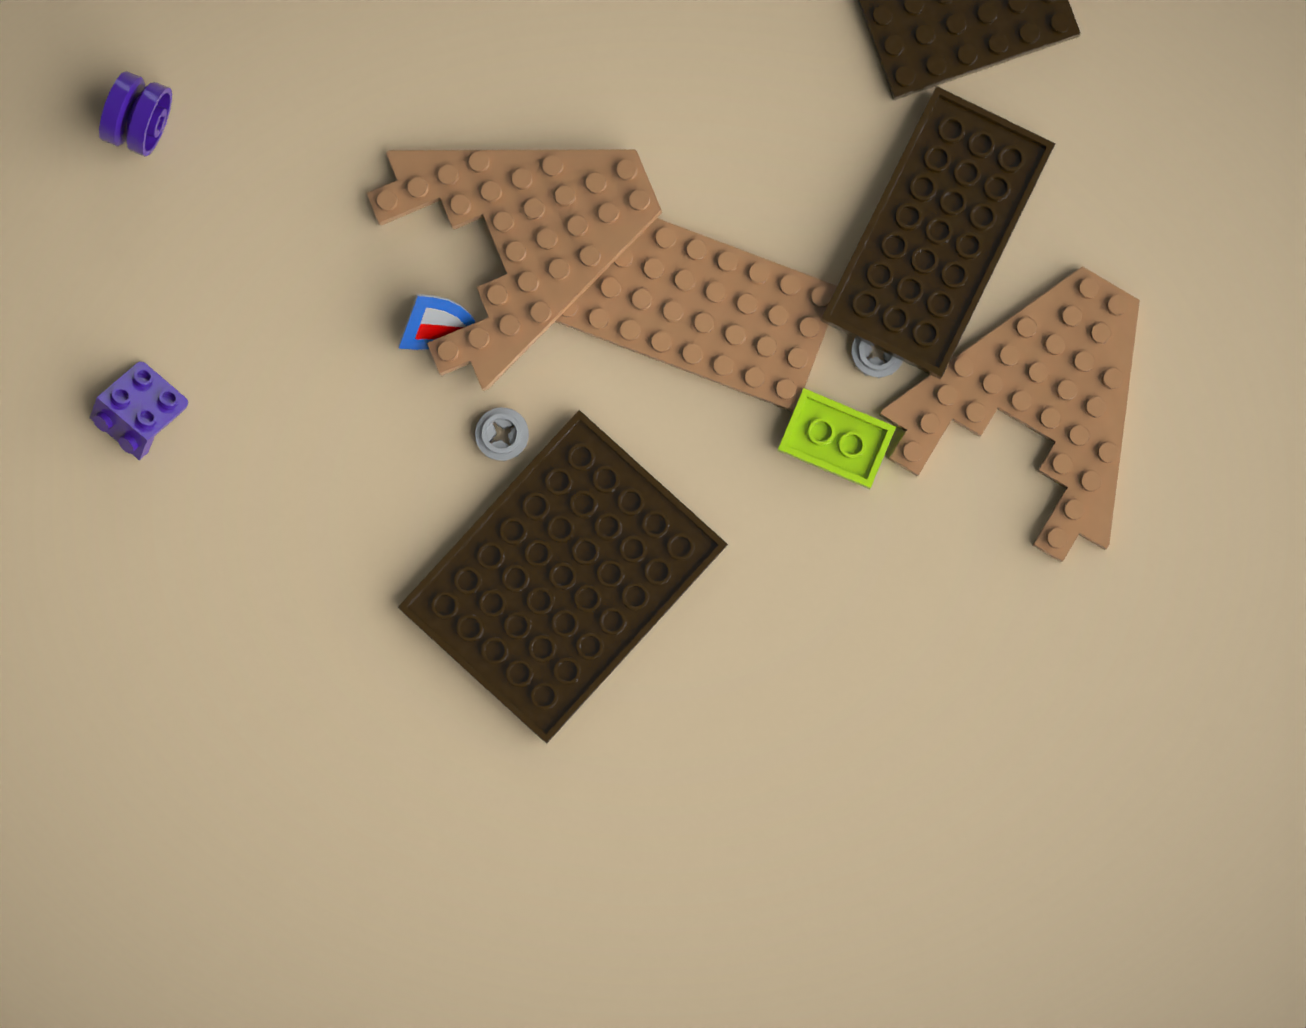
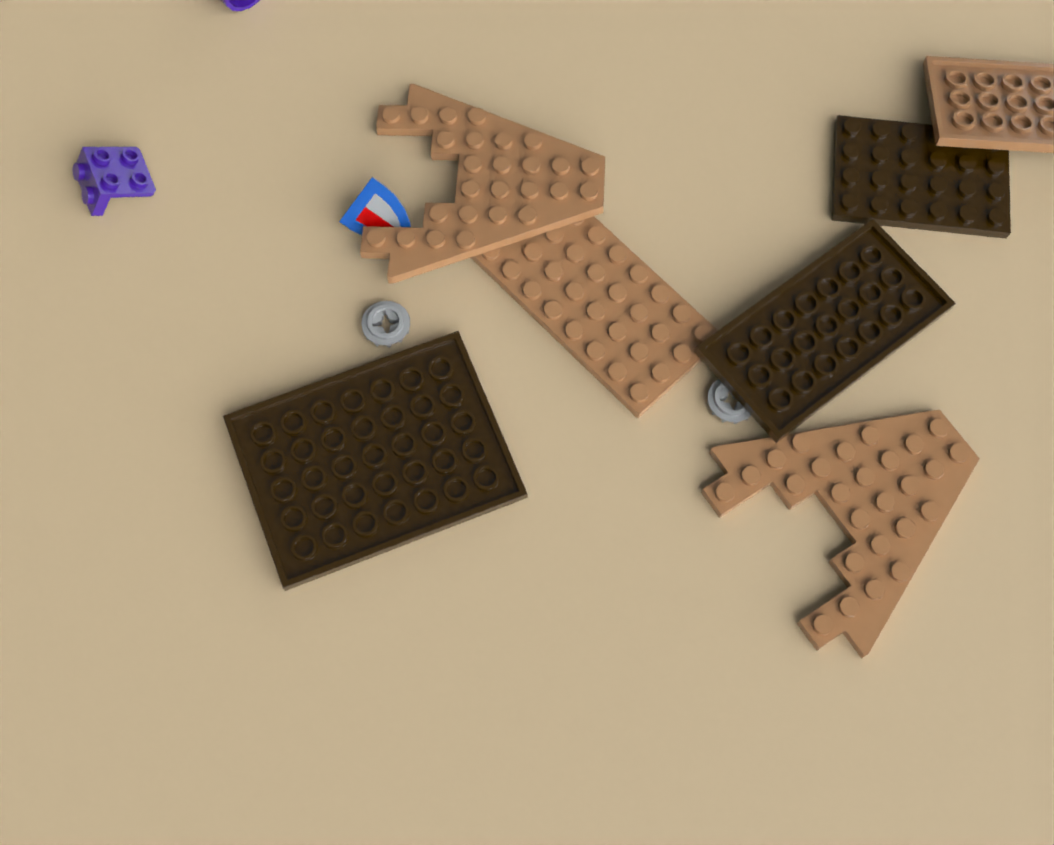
camera: 25 degrees right, 15 degrees down
lime plate [777,388,896,489] -> none

